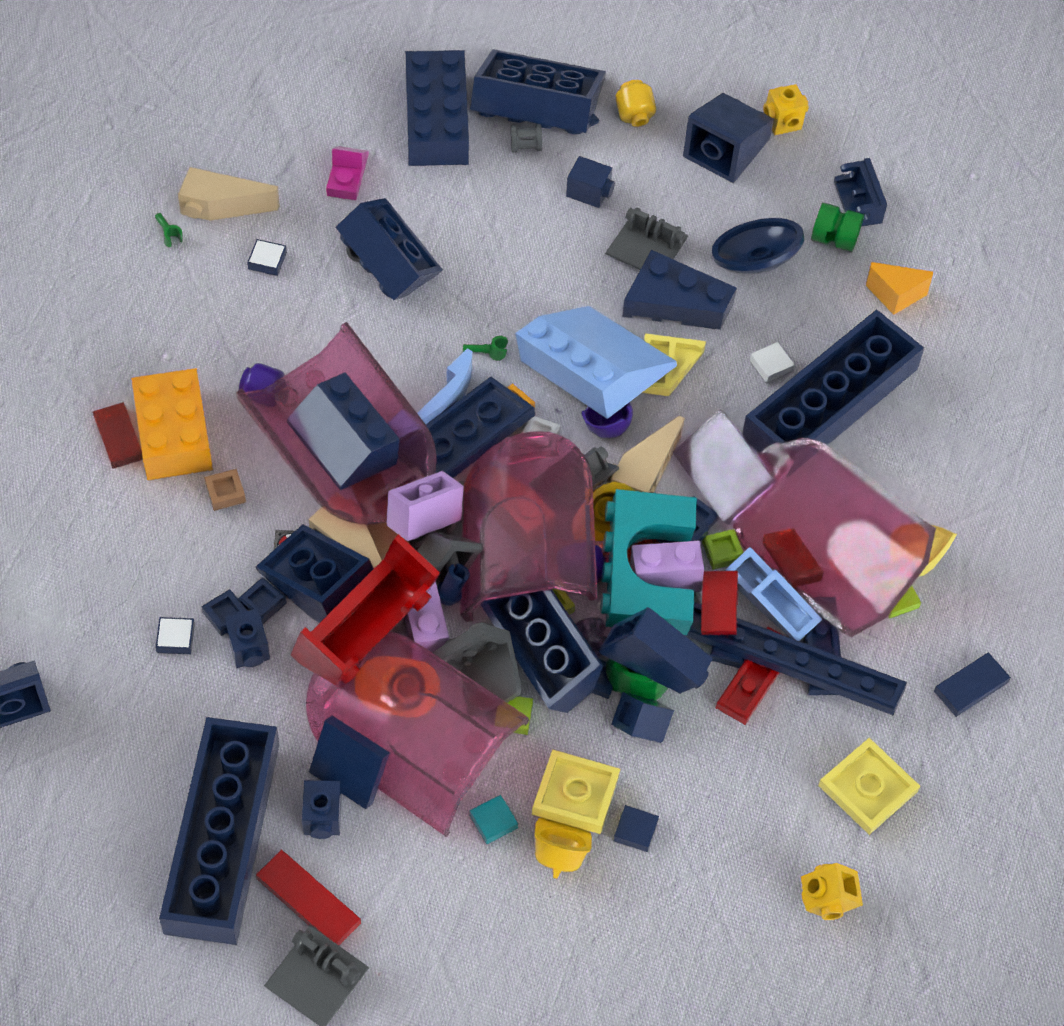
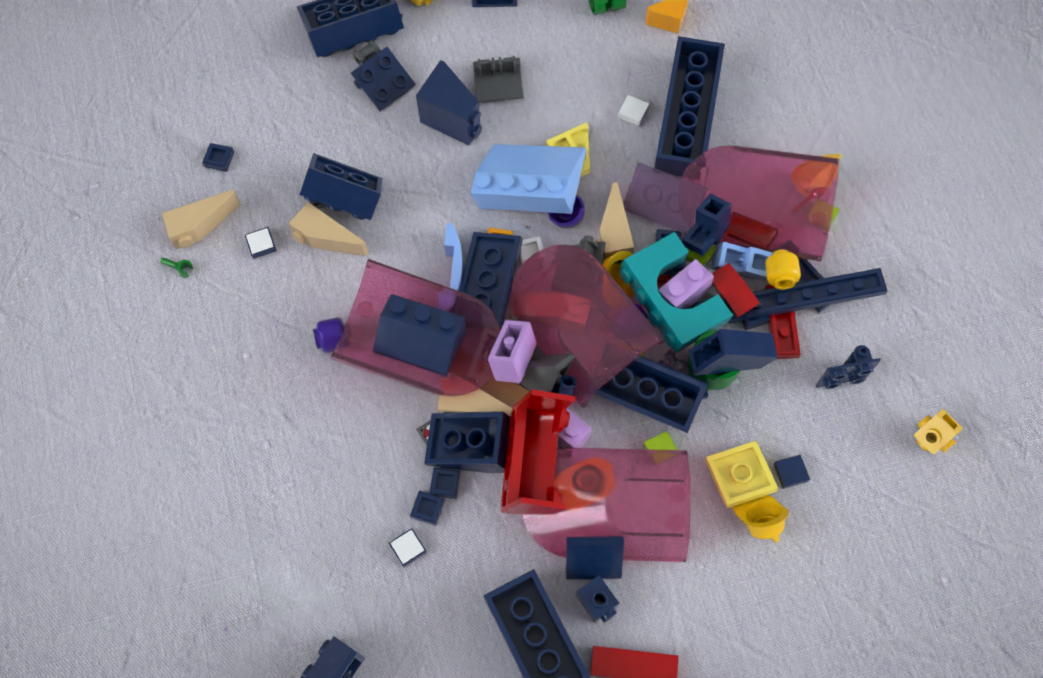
camera: 30 degrees left, 10 degrees up
clear red tile [92,402,143,469] -> none
light orange brick [131,368,213,480] -> none
medium nougat plate [204,469,246,511] -> none
dark blue brick [224,608,270,668] -> none
dark pink slope [326,146,369,201] -> none
dark blue brick [405,50,469,166] -> none
dark grey bracket [432,622,522,720] -> none
green hand [463,336,508,361] -> none
teal tile [469,795,518,844] -> none
dark blue brick [566,156,615,208] -> none
dark blue panel [611,692,674,743] -> none
dark blue wedge [622,250,737,330] -> none
dark blue dish [712,218,804,274] -> none
light yellow plate [818,738,920,835] -> none
dark blue tile [934,652,1011,717] -> none
none -> dark blue tile [202,143,235,172]
none -> tan slope [288,202,368,256]
none -> dark blue hinge [351,47,416,111]
none -> dark blue slope [416,60,482,146]
none -> dark blue brick [682,193,732,256]
none -> yellow head [765,250,801,290]
none -> dark blue hinge [815,345,881,389]

